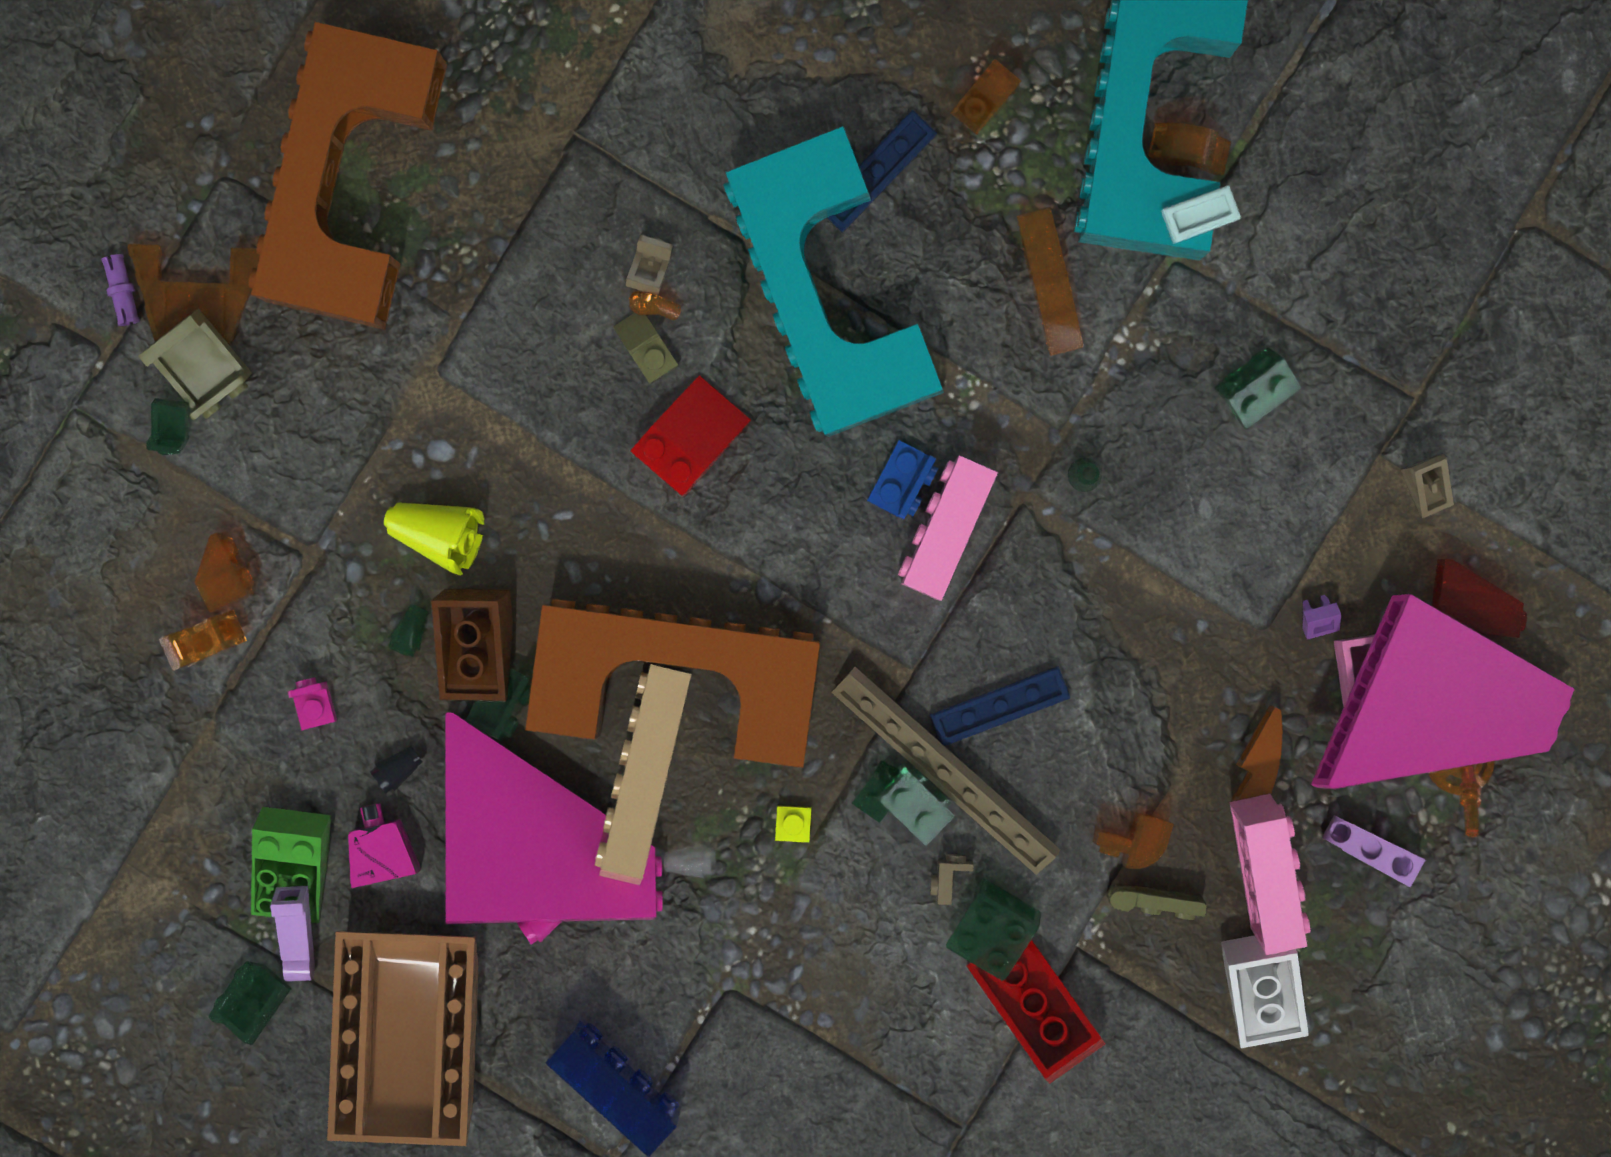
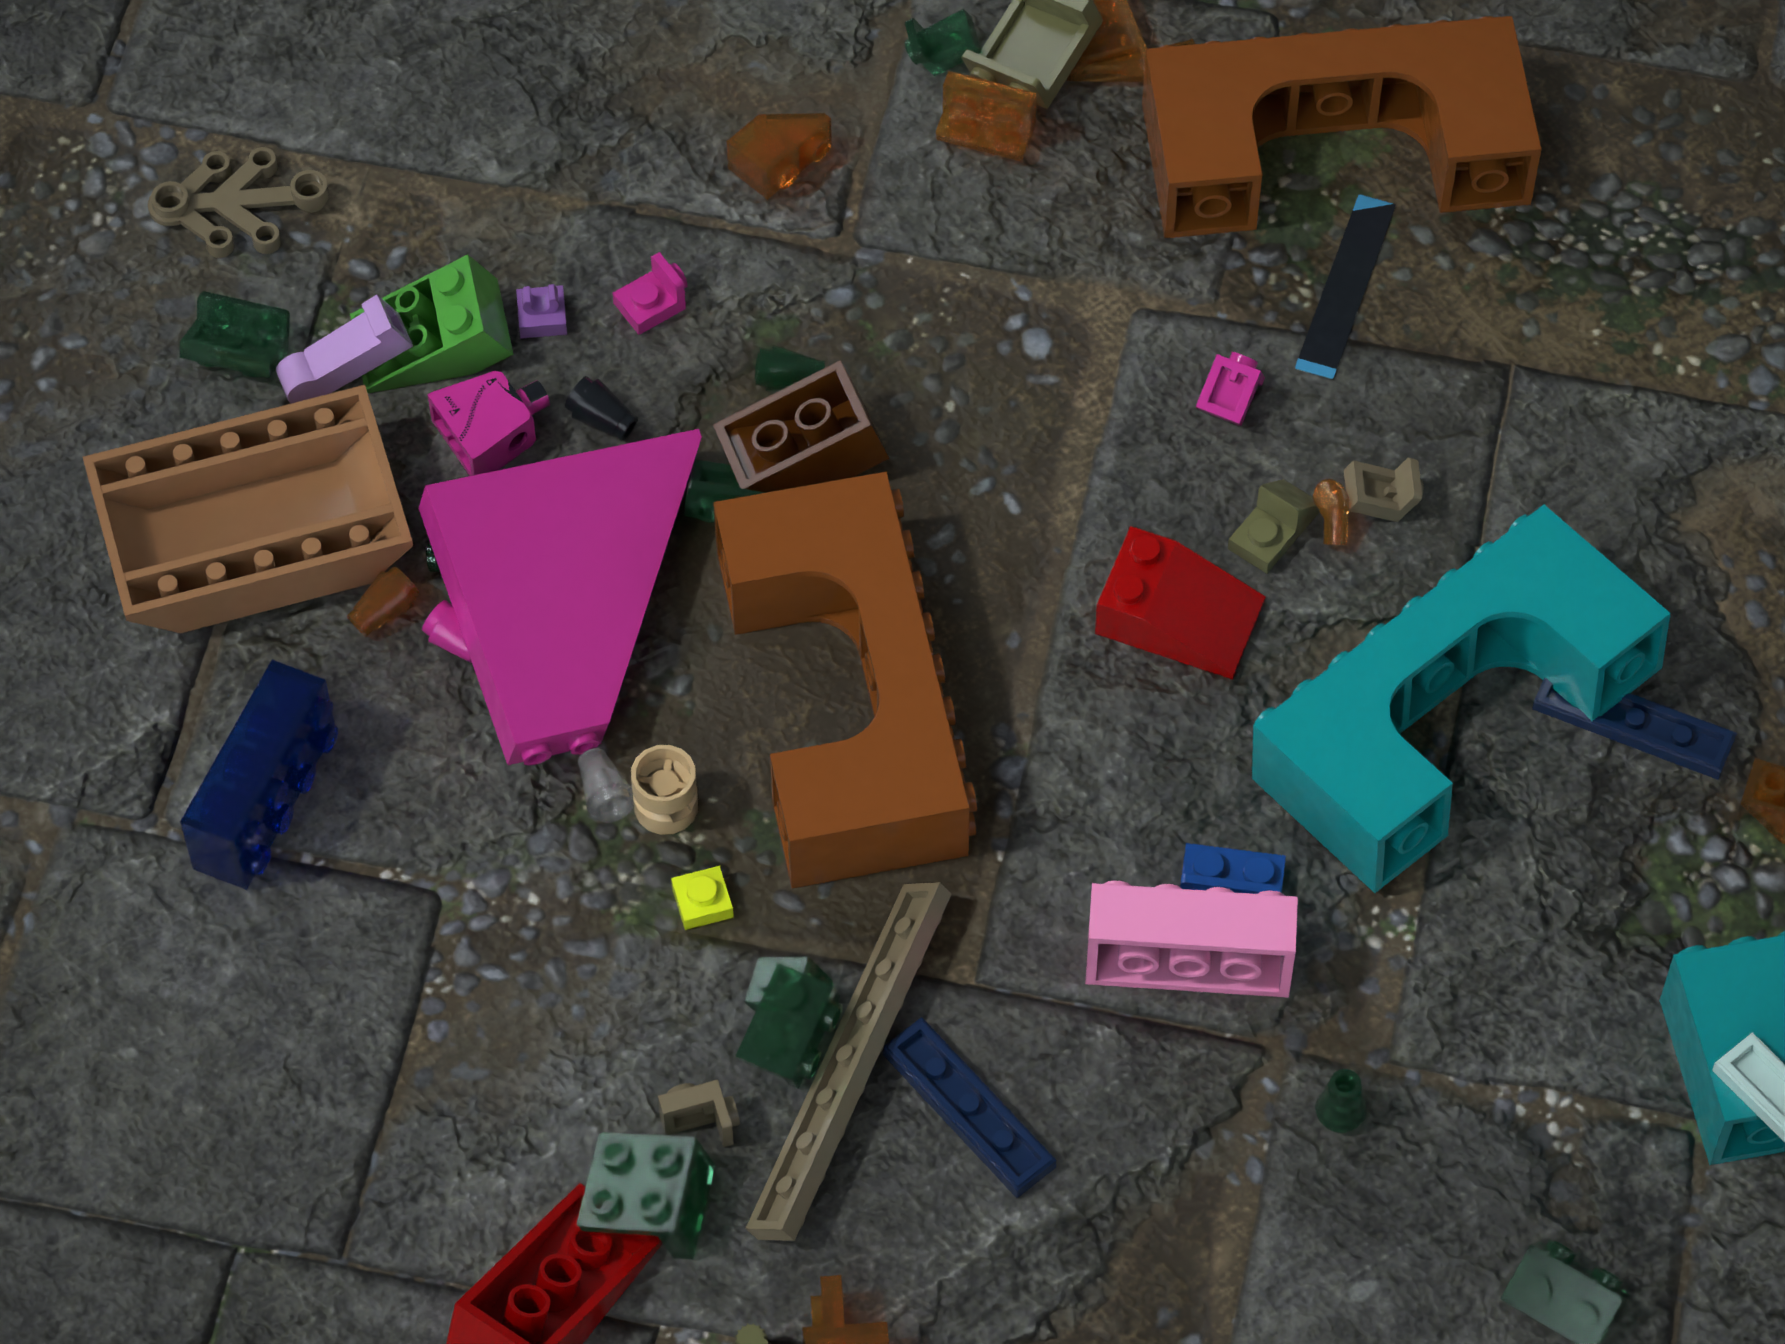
camera: 70 degrees right, 30 degrees down
clear orange brick [159,610,247,671] -> none
neon yellow cone [384,502,484,575] -> none
tan brick [594,664,691,885] -> none
clear orange slope [1016,207,1084,356] -> none
none -> dark tan plant [148,147,329,258]
none -> clear orange cone [347,566,420,637]
none -> medium lavender tile [516,284,567,339]
none -> tan wheel [631,745,698,835]
none -> clear orange bracket [936,71,1037,161]
none -> dark pink bracket [1196,352,1265,426]
none -> black sticker [1295,195,1396,379]

